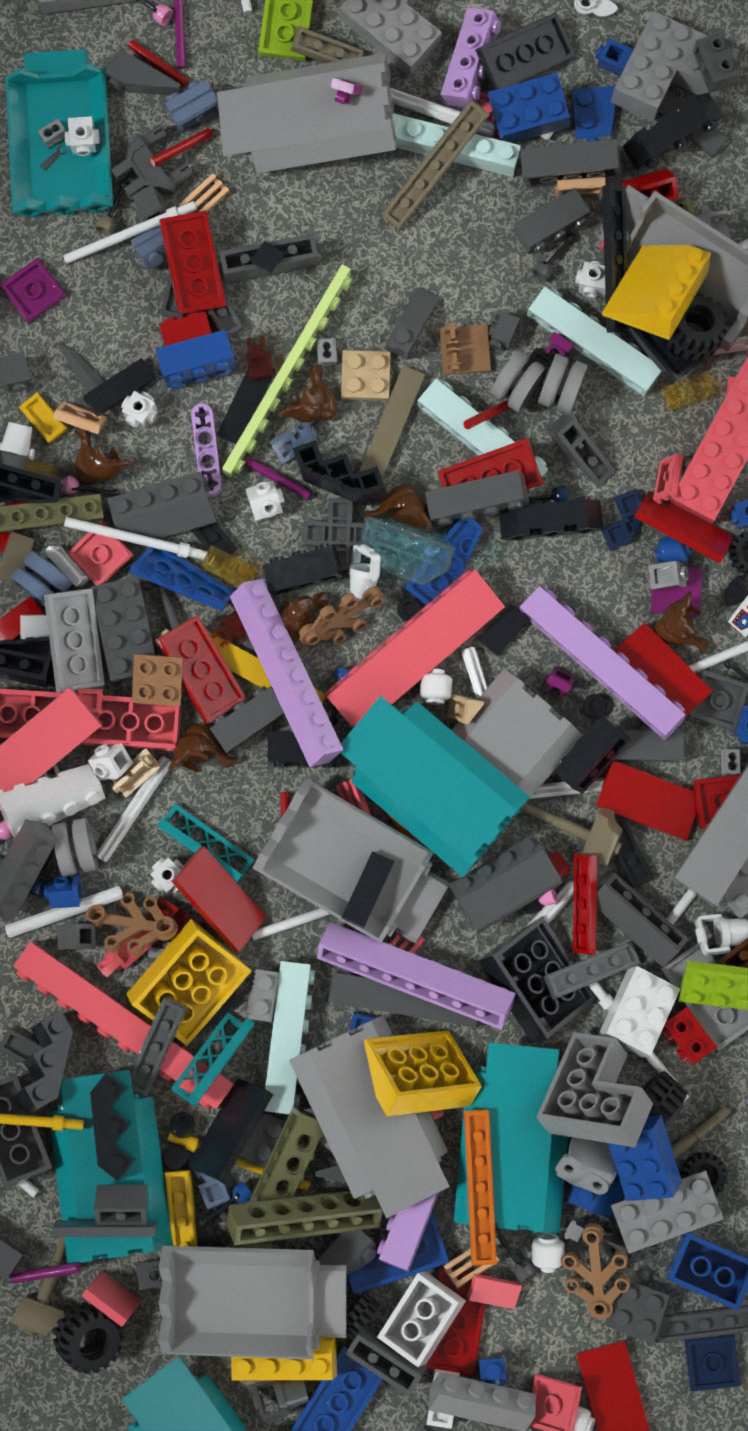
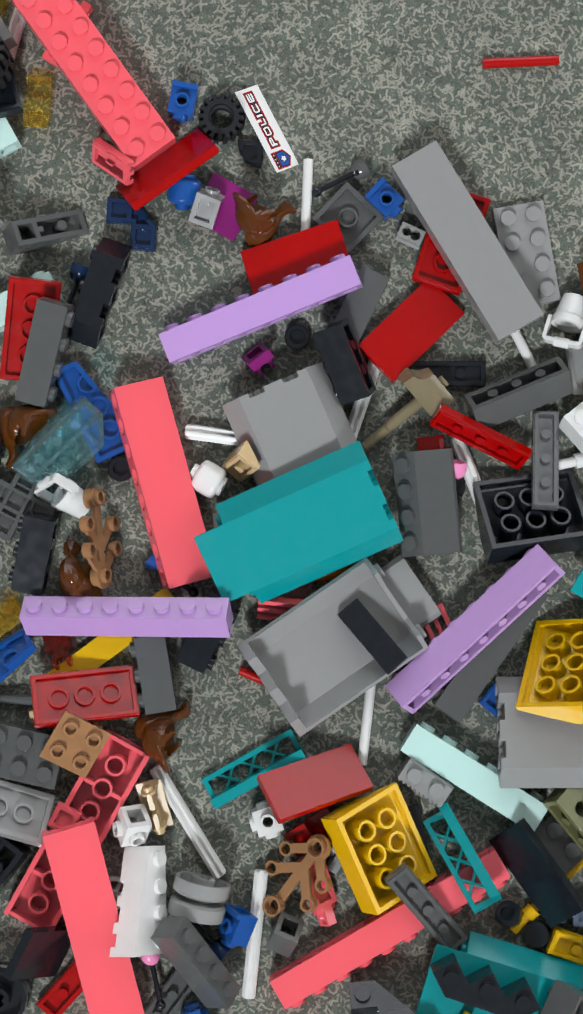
camera: 70 degrees left, 5 degrees up
black tile [479,604,529,656] -> none

